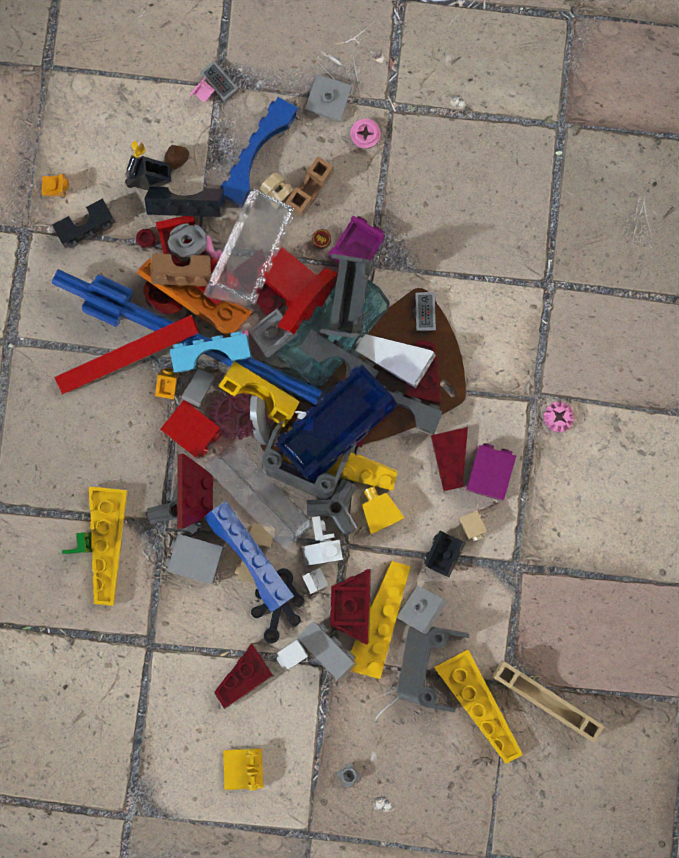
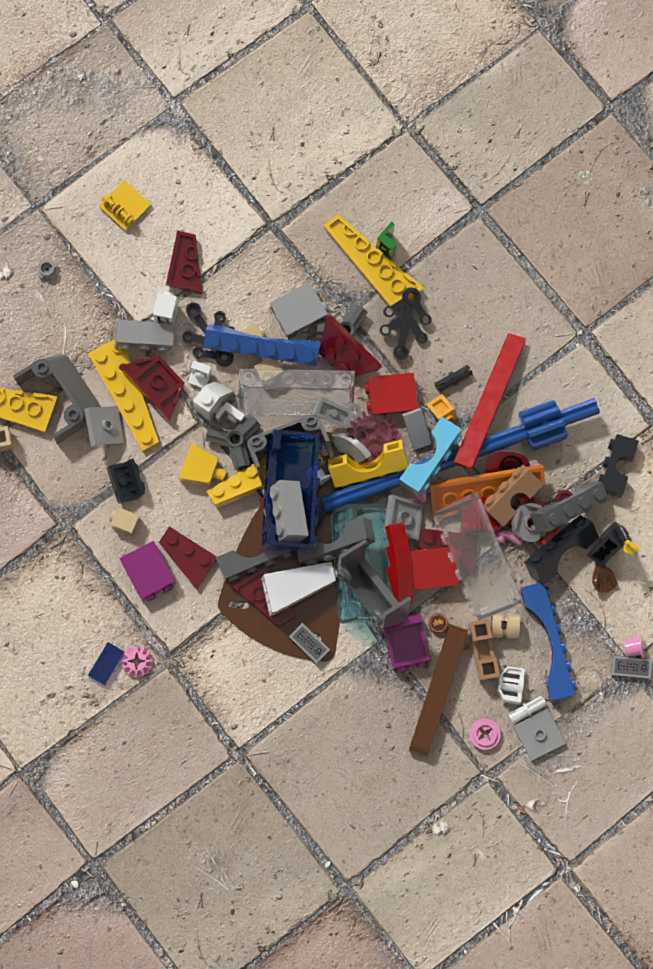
camera: 130 degrees right, 5 degrees down
none -> clear blue tile [88,642,125,686]
none -> light grey brick [270,480,308,543]
none -> light grey hinge [312,396,361,429]
none -> black plant [379,287,432,360]
none -> reddish brown beam [409,624,468,757]
none -> black pin [434,365,473,393]
none -> white piece [497,666,525,704]
none -> white axle [508,696,546,724]
none -> dark grey arch [530,482,609,532]

